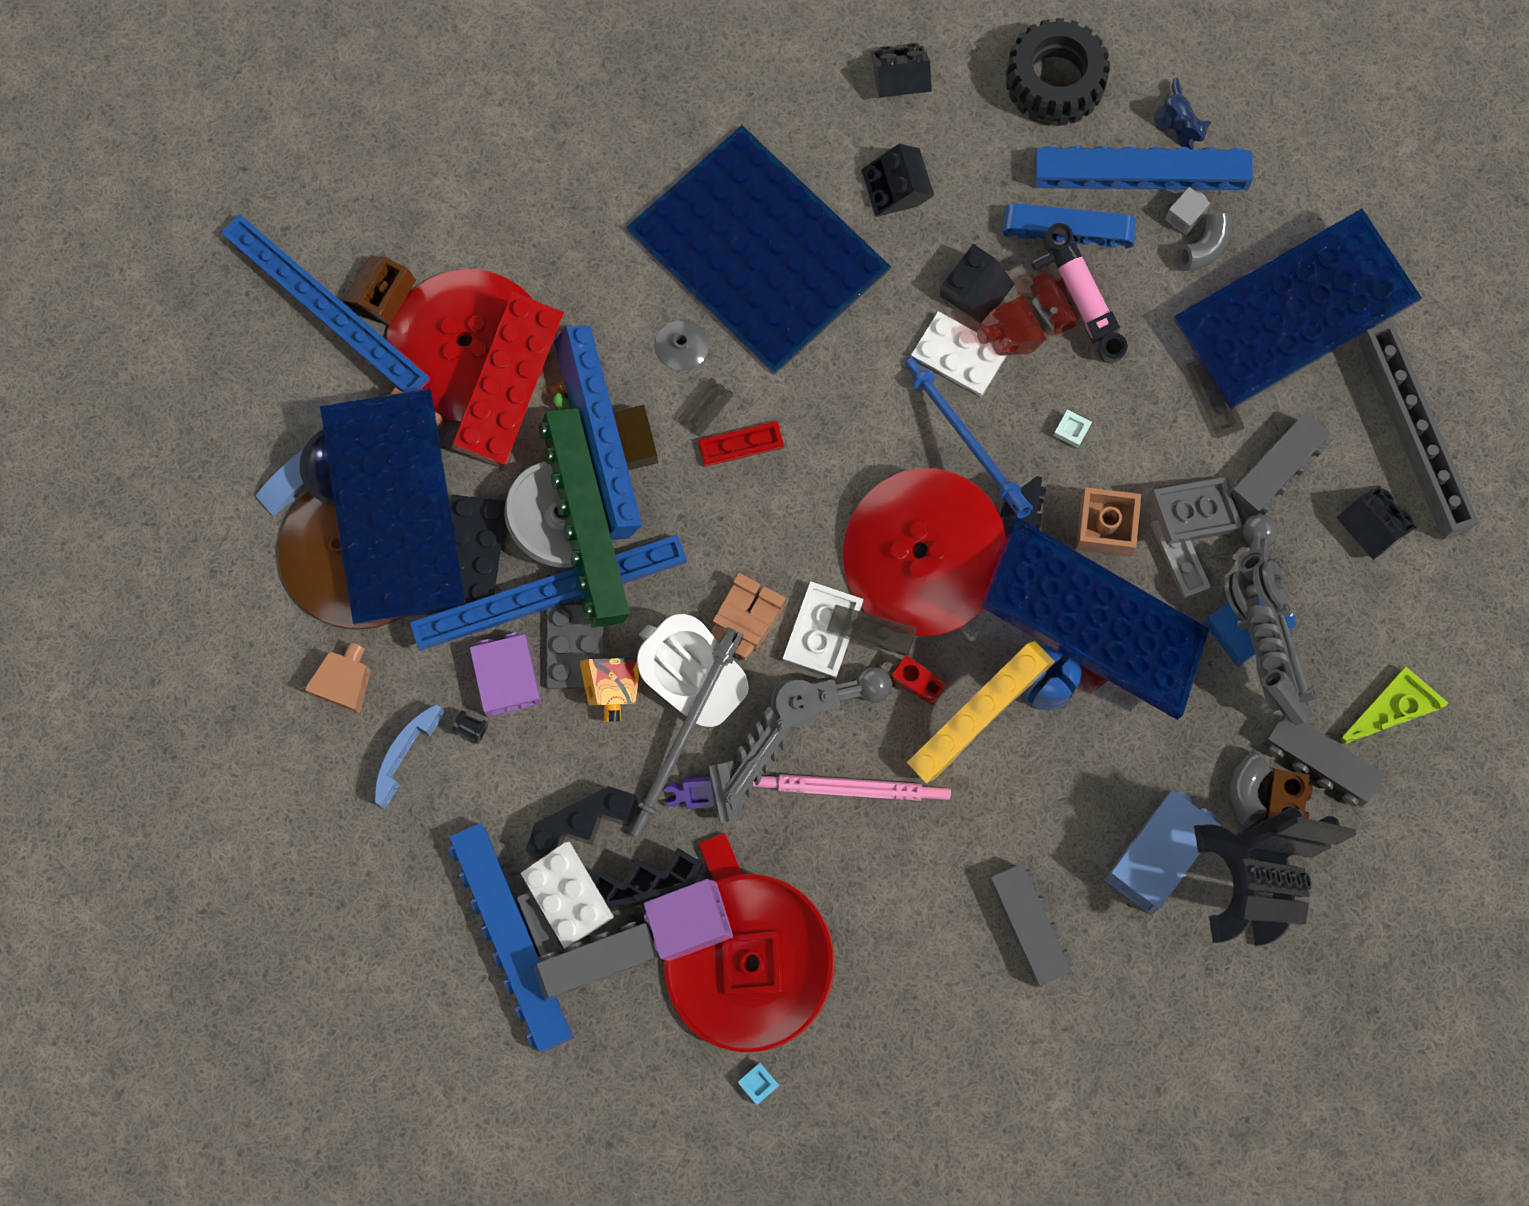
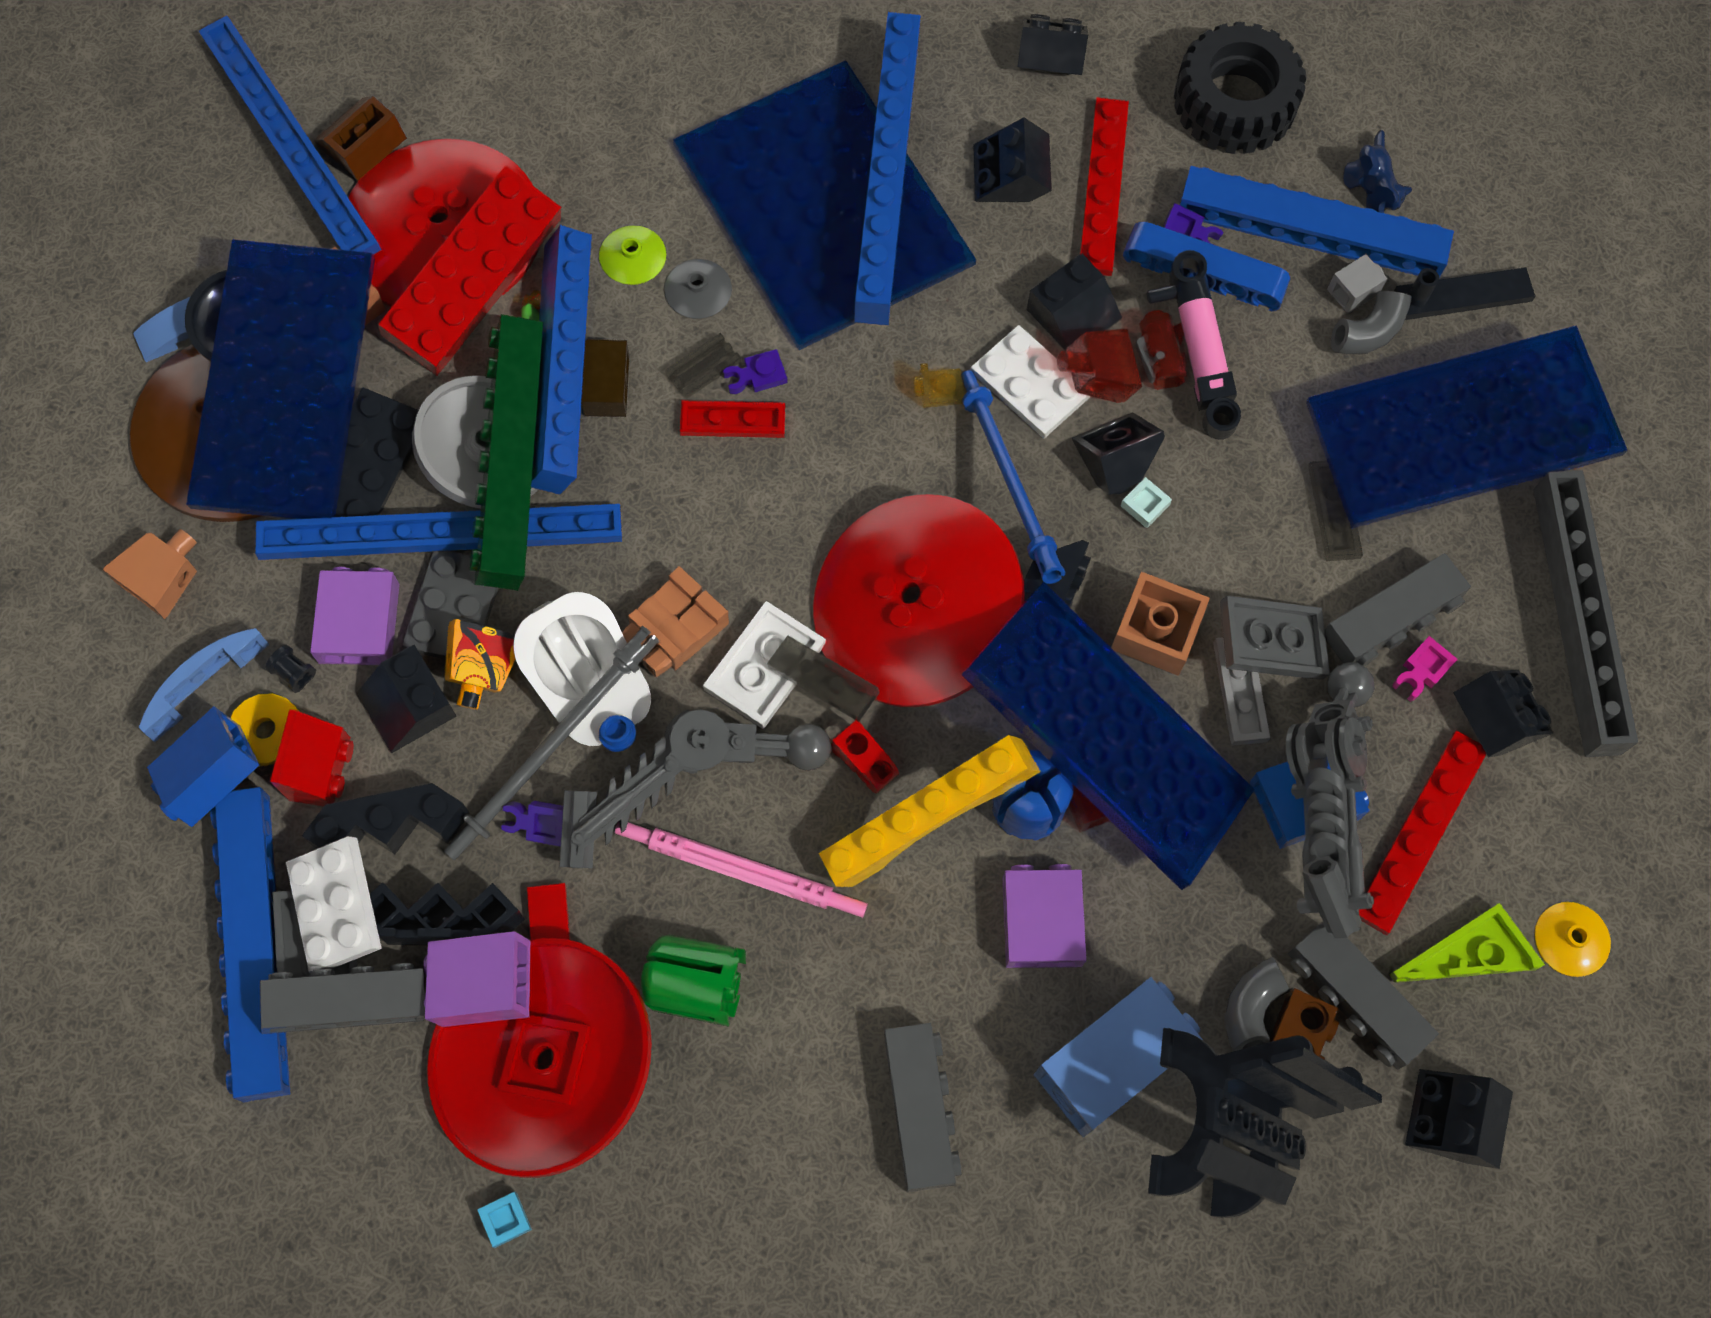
camera: 10 degrees right, 5 degrees down
none -> blue brick [147,706,260,827]
none -> yellow tile [231,693,299,767]
none -> red slope [270,709,354,806]
none -> black slope [357,644,457,753]
none -> lime dish [599,226,666,285]
none -> blue plate [599,715,636,752]
none -> green cylinder [641,934,746,1027]
none -> dark purple plate [723,349,788,394]
none -> blue brick [855,12,921,325]
none -> clear yellow bracket [913,363,964,408]
none -> medium lavender brick [1002,864,1086,968]
none -> black slope [1072,412,1165,495]
none -> red plate [1080,97,1129,276]
none -> dark purple plate [1163,203,1223,245]
none -> red plate [1359,730,1486,936]
none -> dark pink plate [1392,636,1457,702]
none -> black piece [1394,267,1536,320]
none -> black slope [1405,1069,1513,1169]
none -> yellow dish [1535,902,1611,977]

